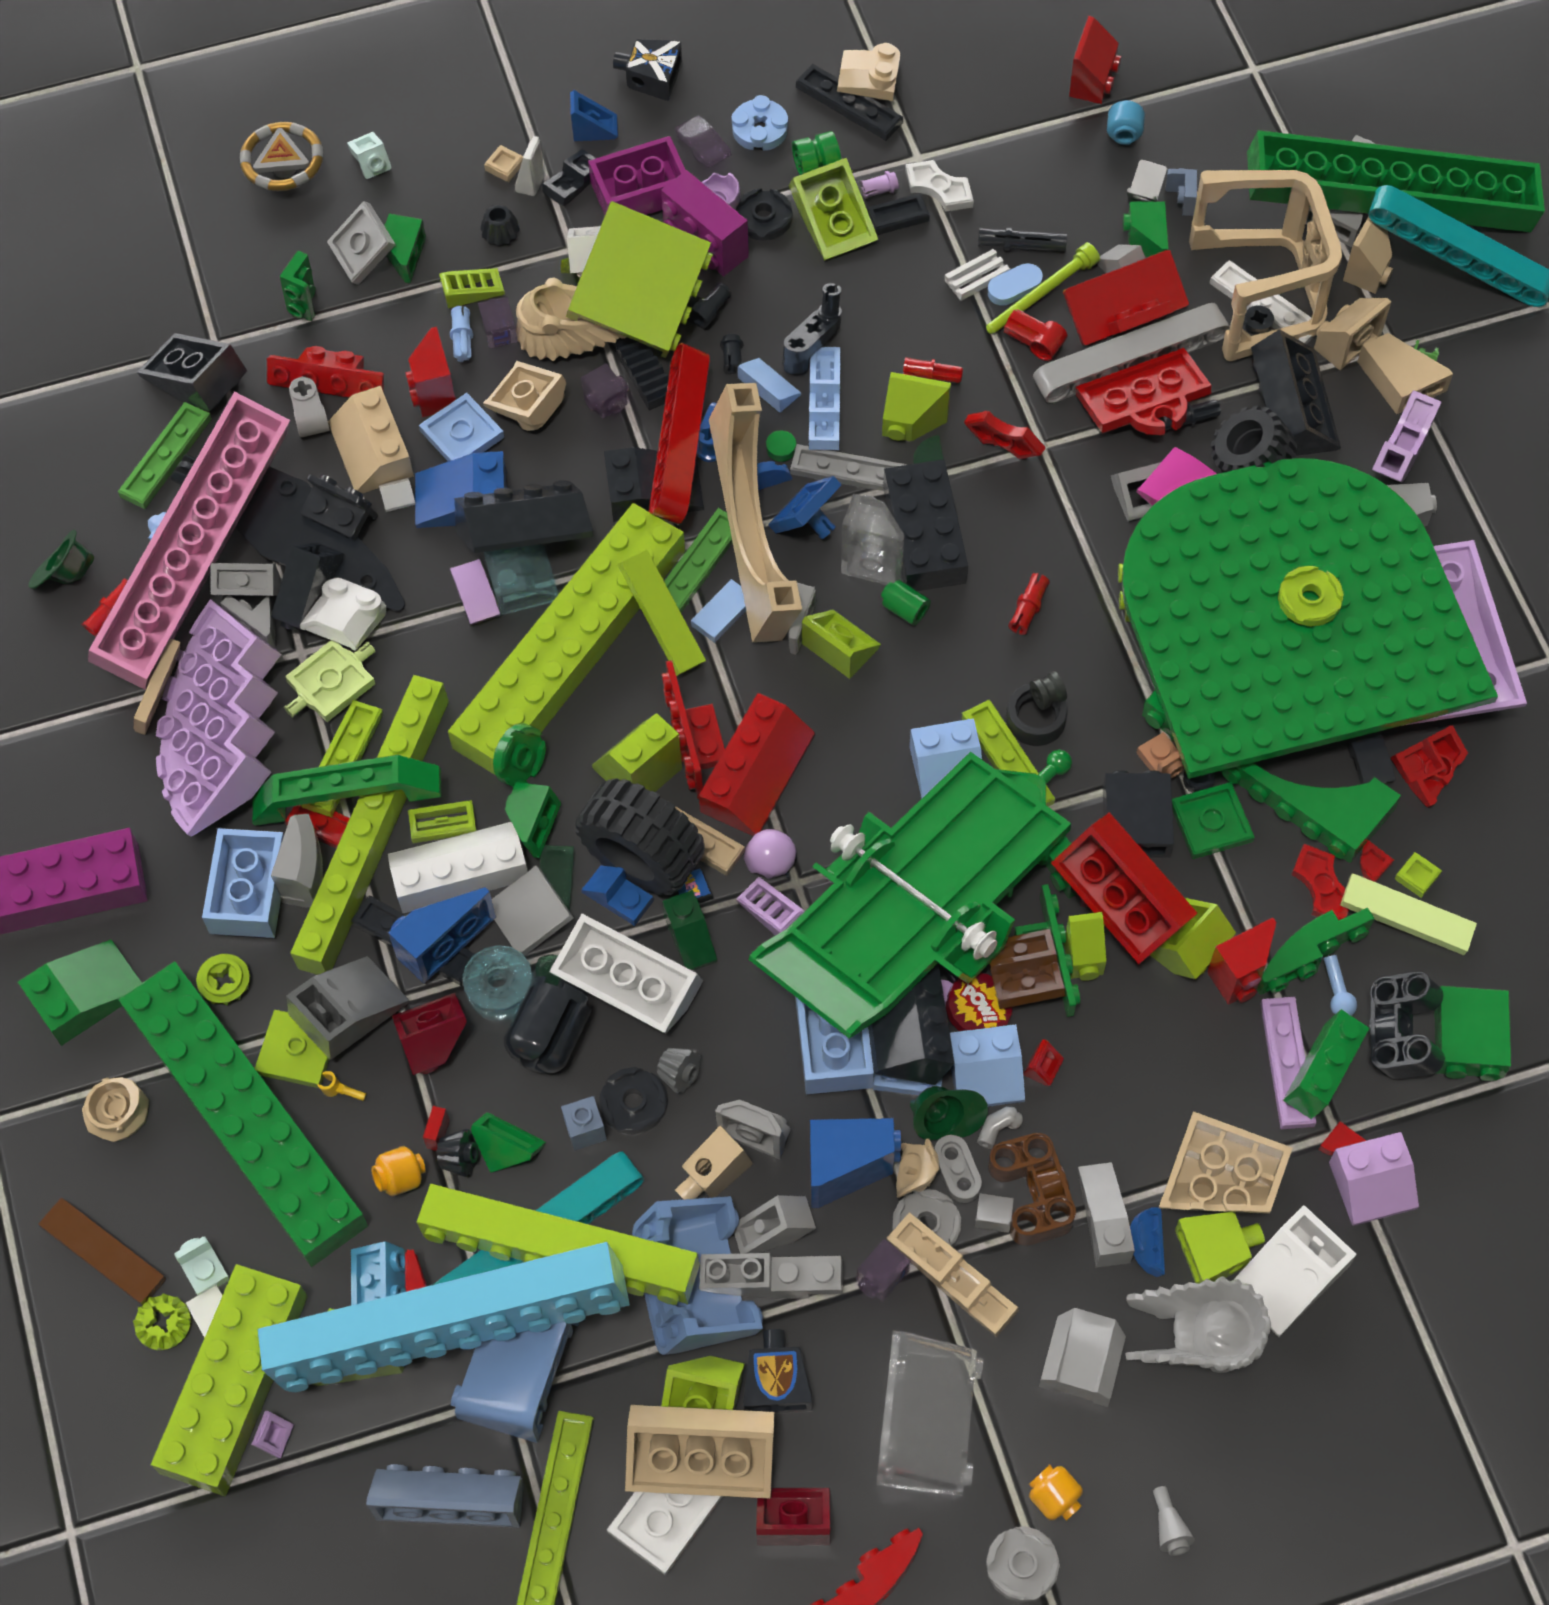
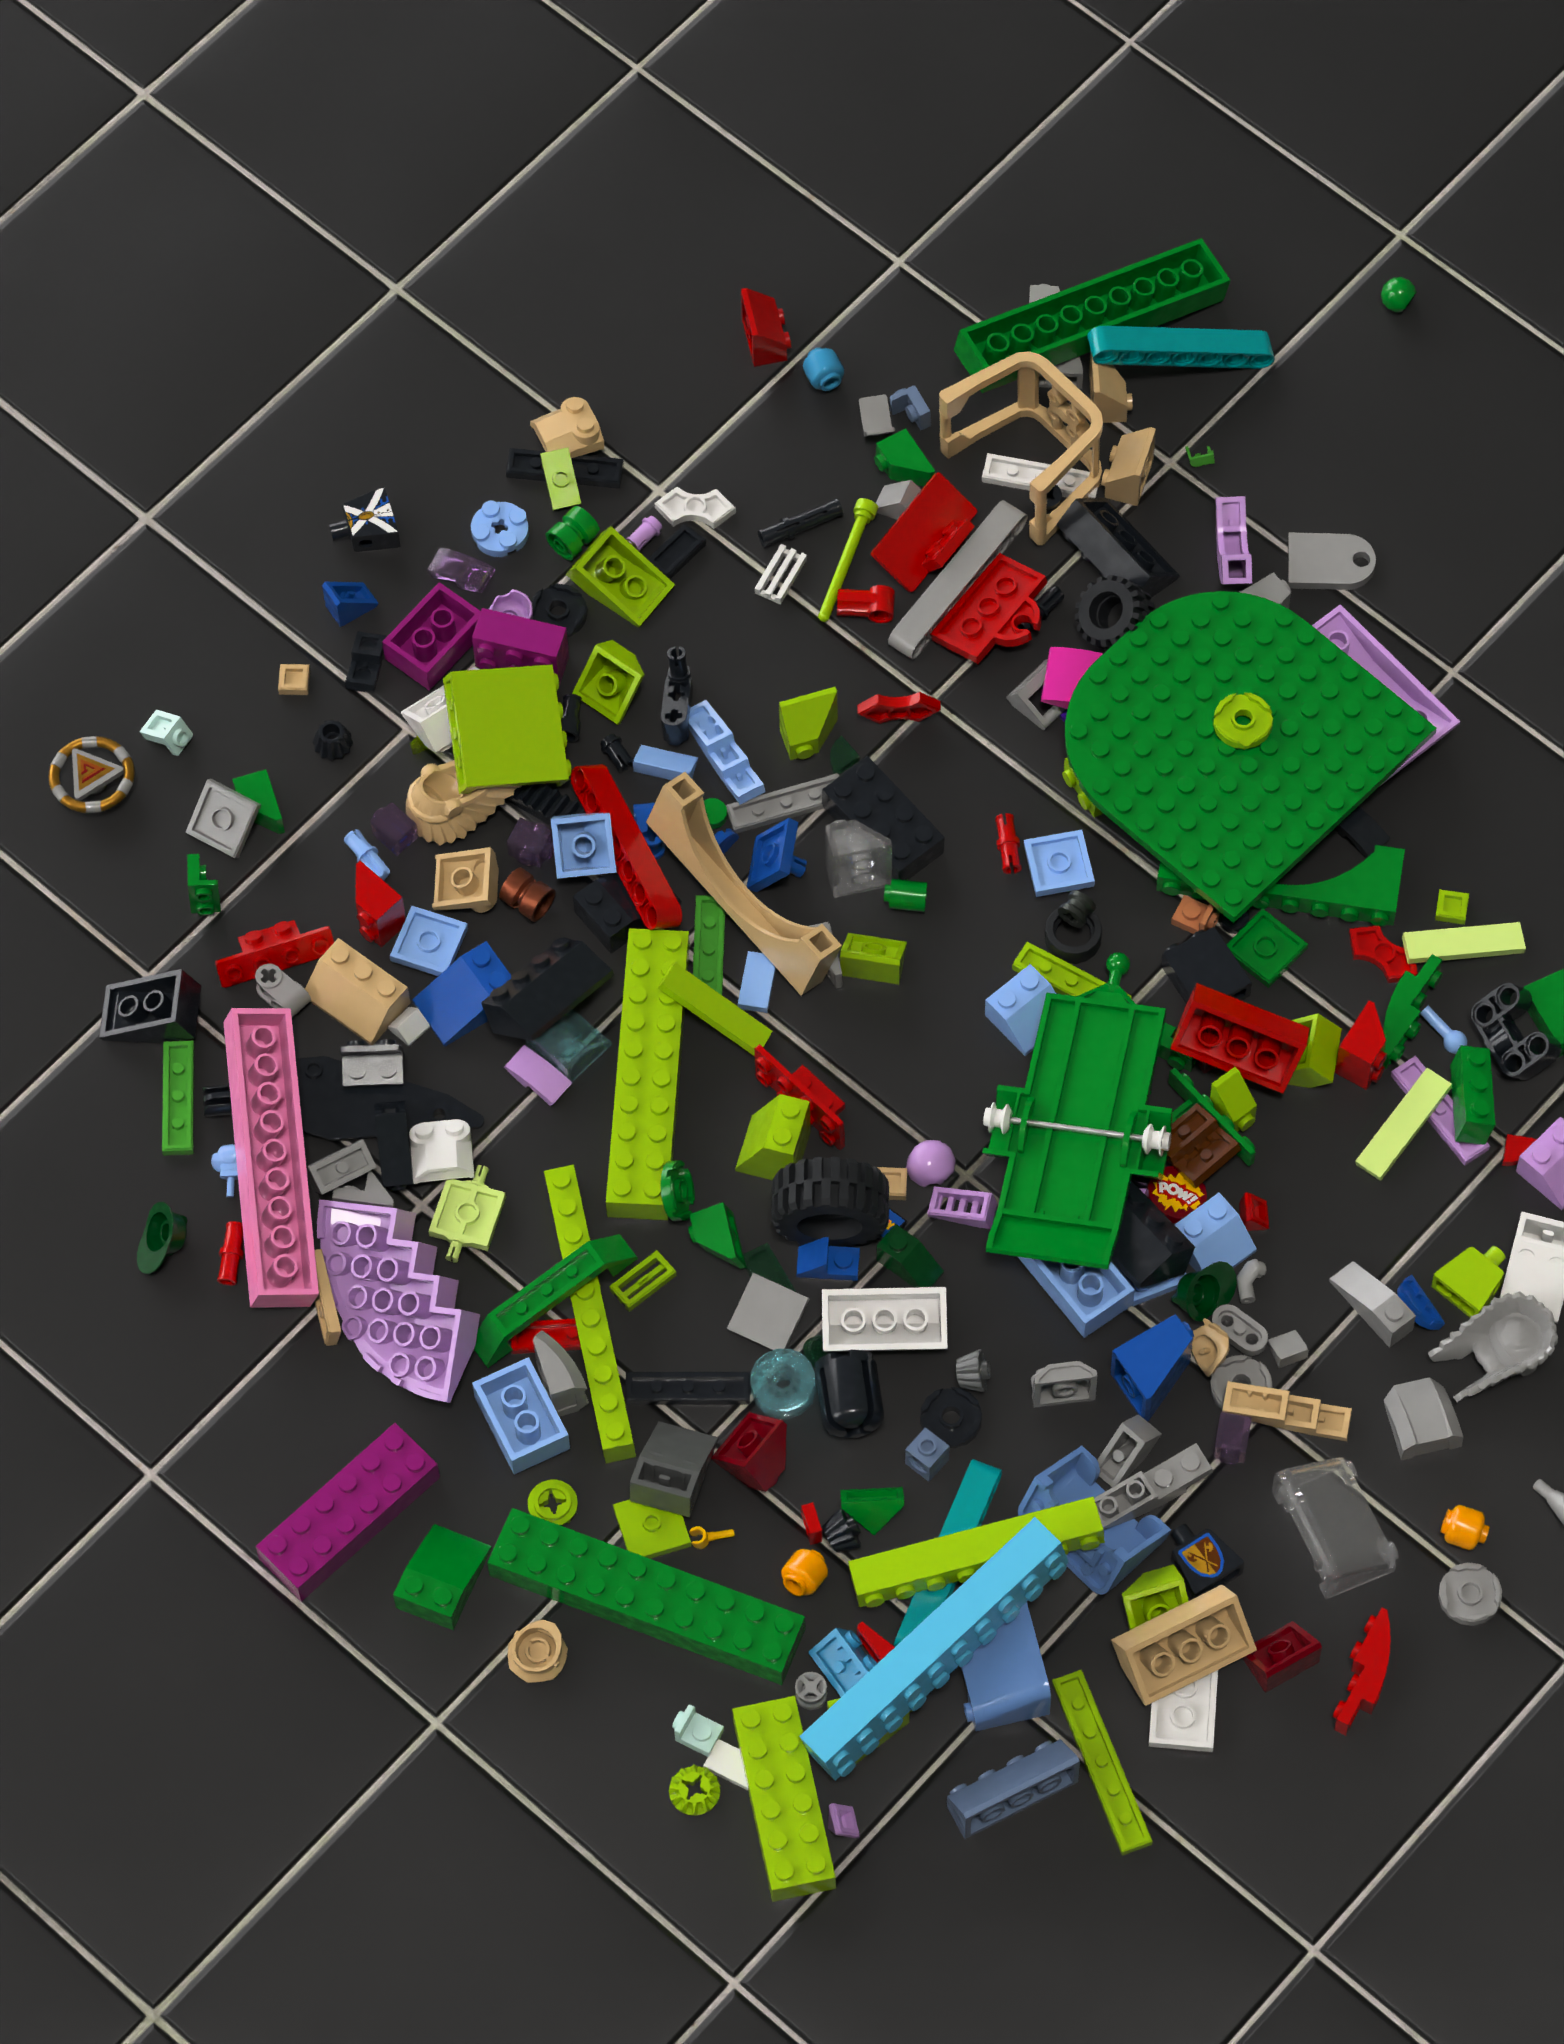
camera: 30 degrees left, 0 degrees up
reddish brown tile [38,1197,166,1306] -> none
lime tile [301,700,383,817] -> none
white slope [388,822,528,913] -> none
blue slope [388,887,496,983] -> none
lime slope [439,268,505,308] -> none
white slope [515,136,545,196] -> none
tan torso [675,1126,753,1200] -> none
red slope [699,693,815,836] -> none
red axle [903,357,963,383] -> none
light blue tile [987,263,1043,306] -> none
reddish brown beam [988,1133,1076,1246] -> none
tan wedge [1158,1111,1293,1214] -> none
tan slope [1357,333,1453,414] -> none
red tile [1360,840,1394,882] -> none
red slope [1391,725,1468,808] -> none
none -> copper wheel [499,867,556,922]
none -> lime plate [540,447,581,511]
none -> light blue slope [551,813,617,879]
none -> lime slope [572,640,645,725]
none -> light grey wheel [795,1672,827,1710]
none -> light blue plate [1024,830,1095,897]
none -> light grey tile [1288,532,1376,590]
none -> yellowish green tile [1355,1068,1452,1181]

